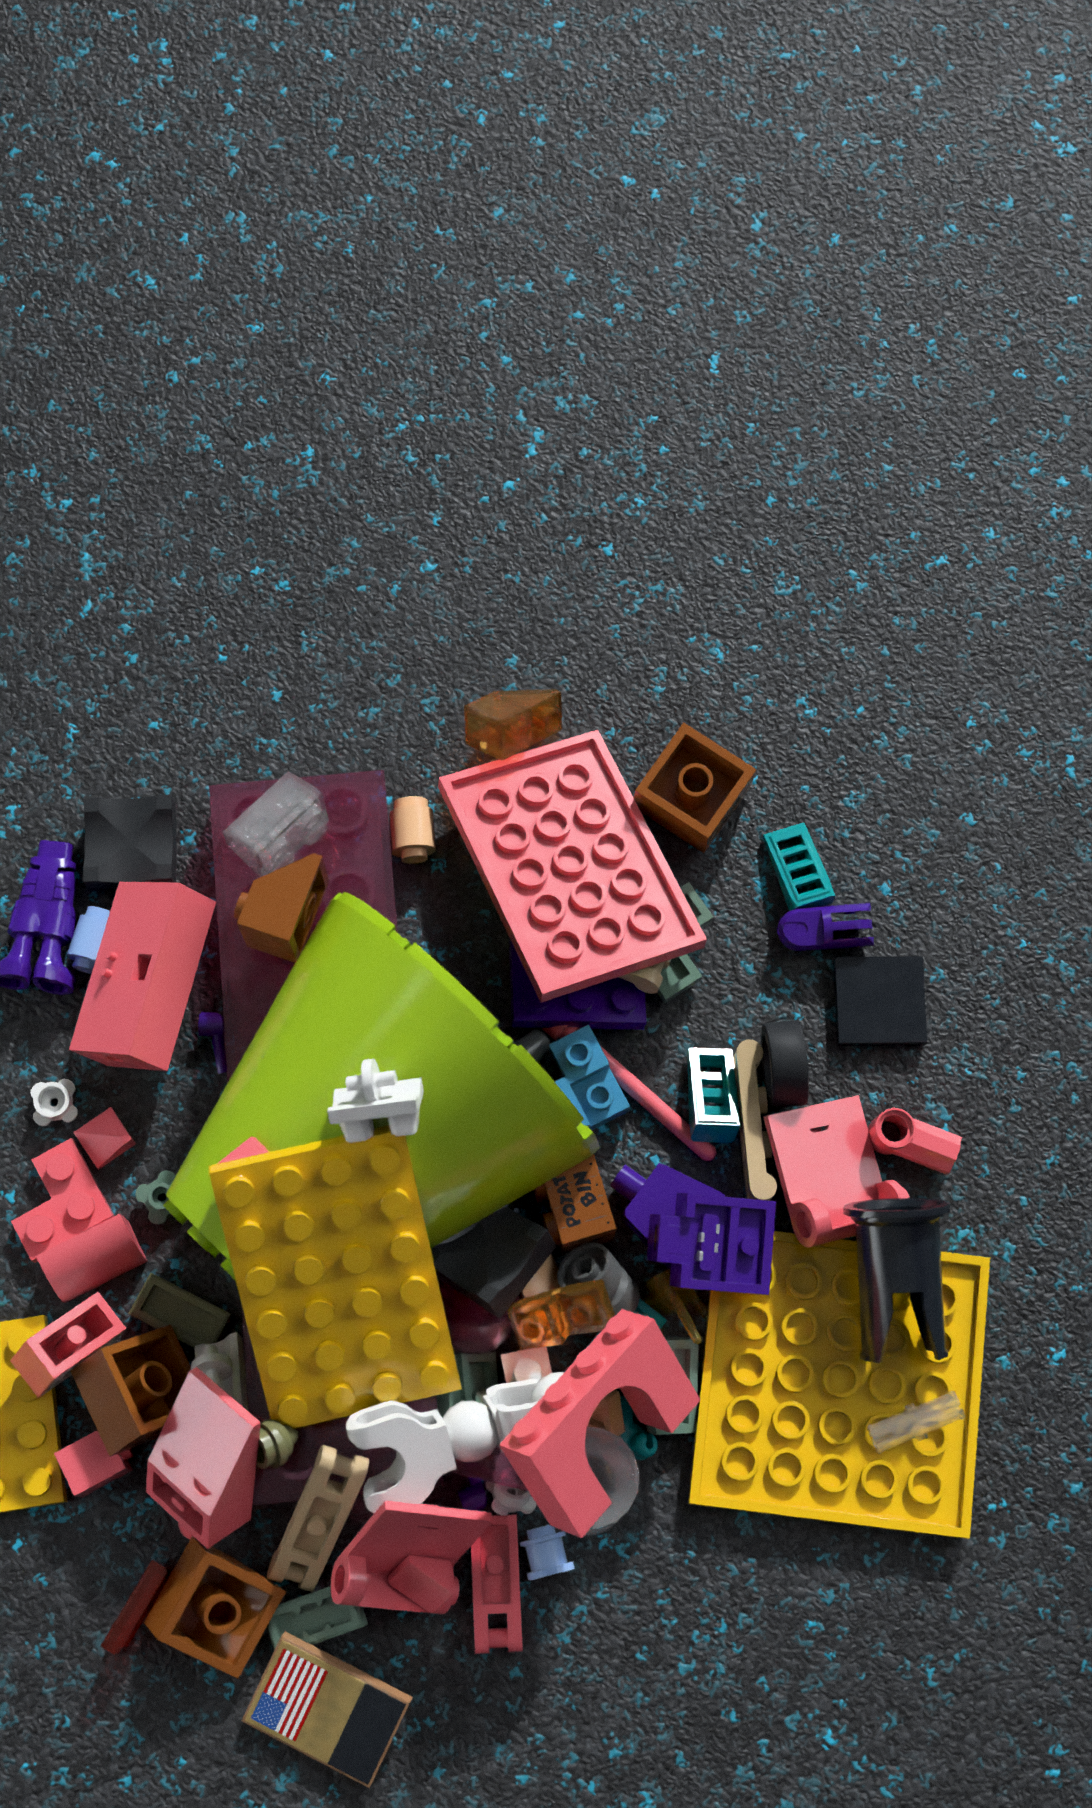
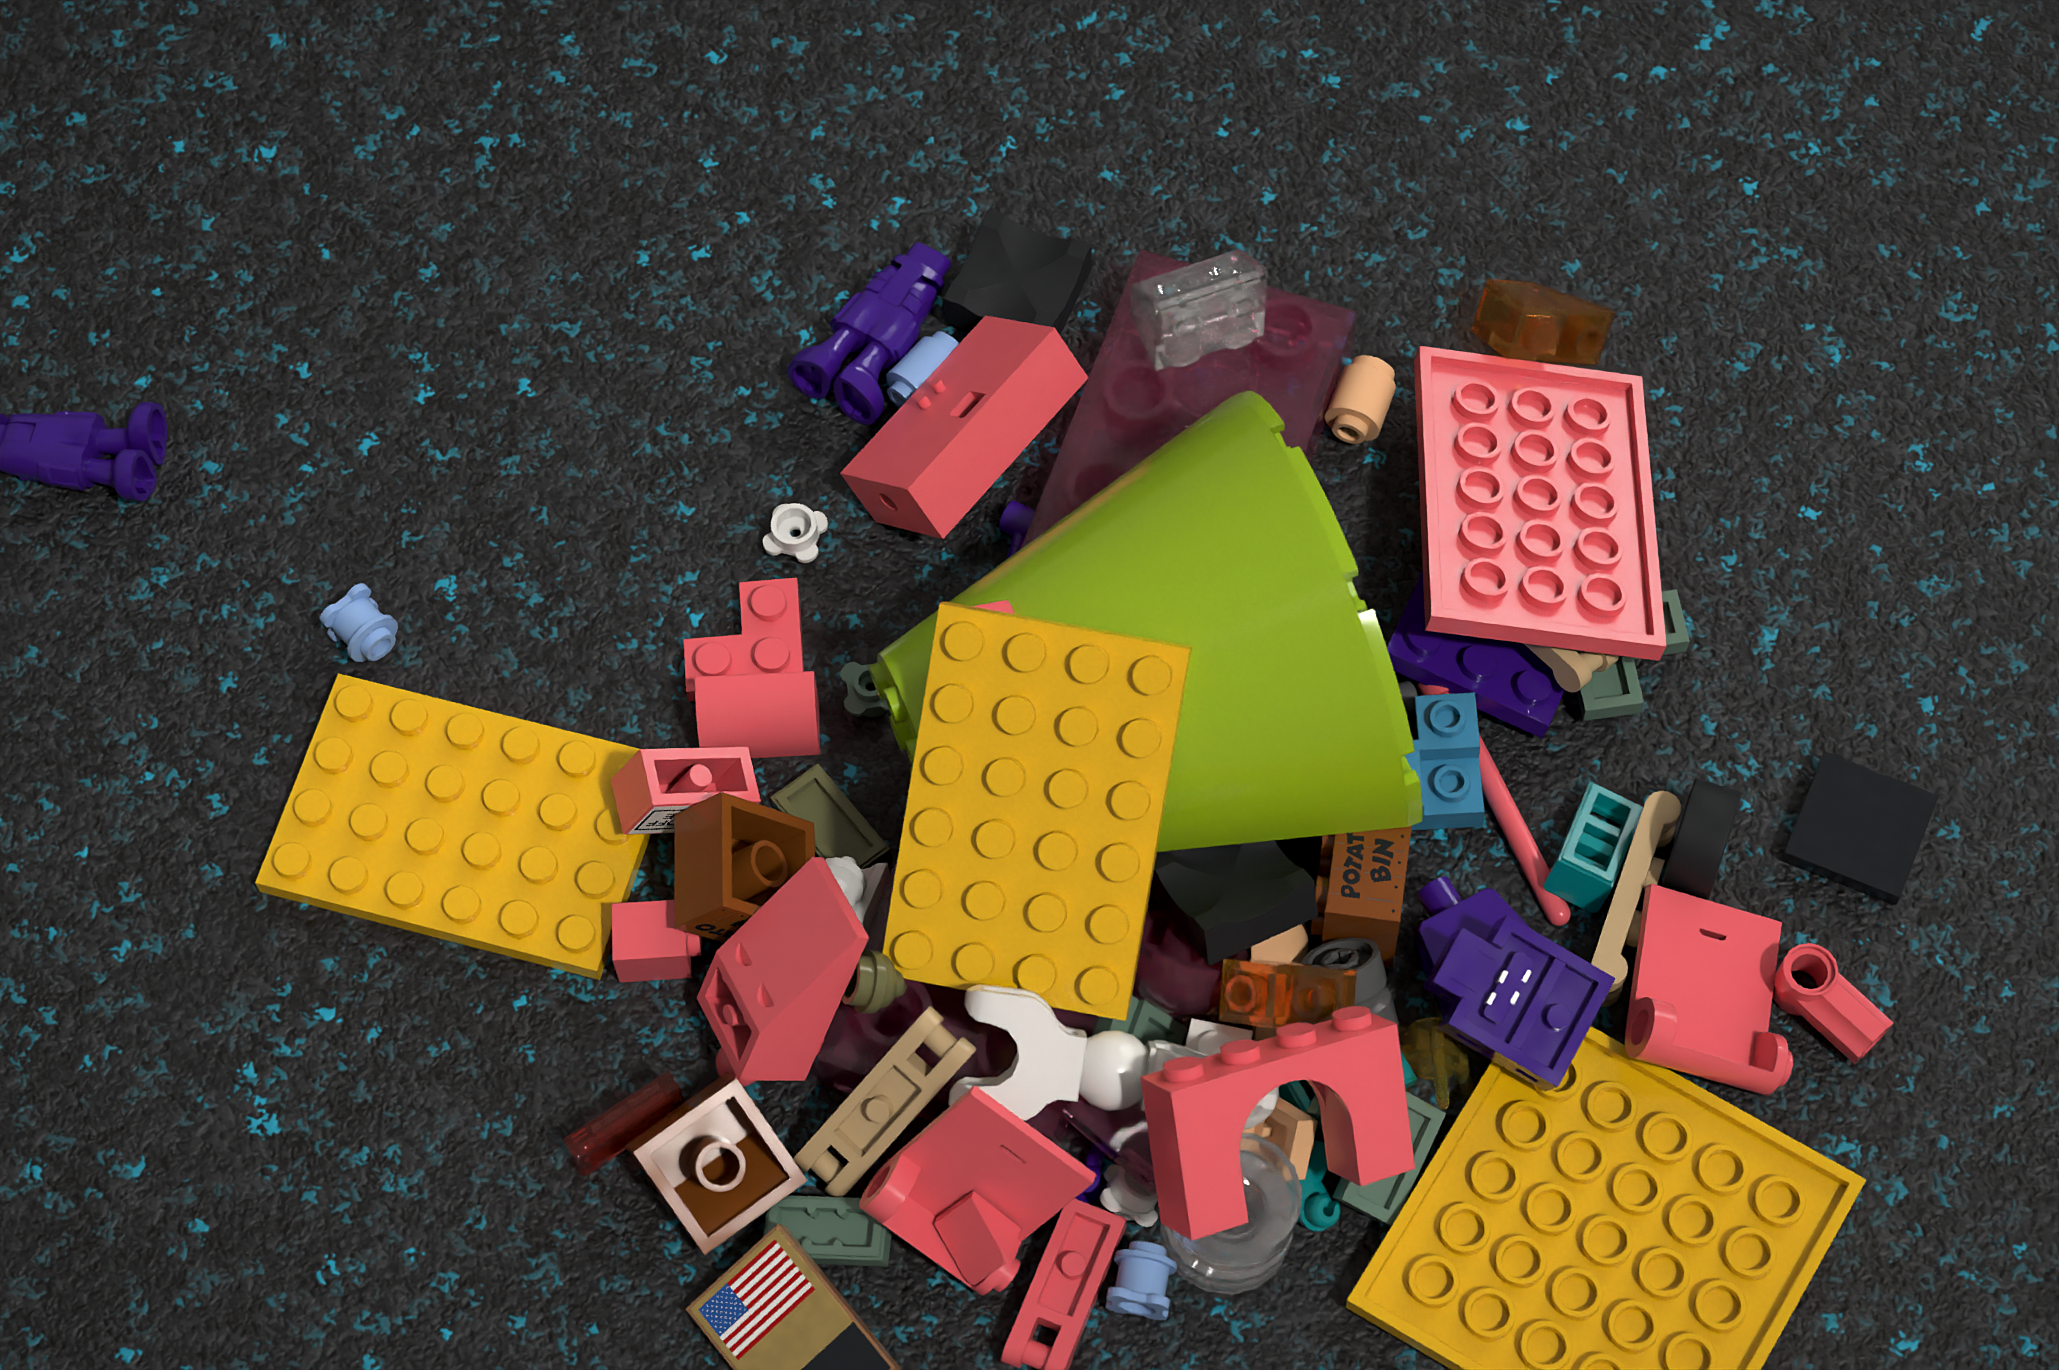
camera: 30 degrees right, 10 degrees down
coral slope [73,1107,136,1170] -> none
dark orange slope [234,853,329,963] -> none
white hips [327,1059,424,1143] -> none
dark orange brick [634,722,757,853] -> none
teal slope [763,822,835,911] -> none
dark purple arm [777,903,874,951] -> none
black piece [843,1198,950,1363] -> none
clear pin [867,1390,965,1454] -> none

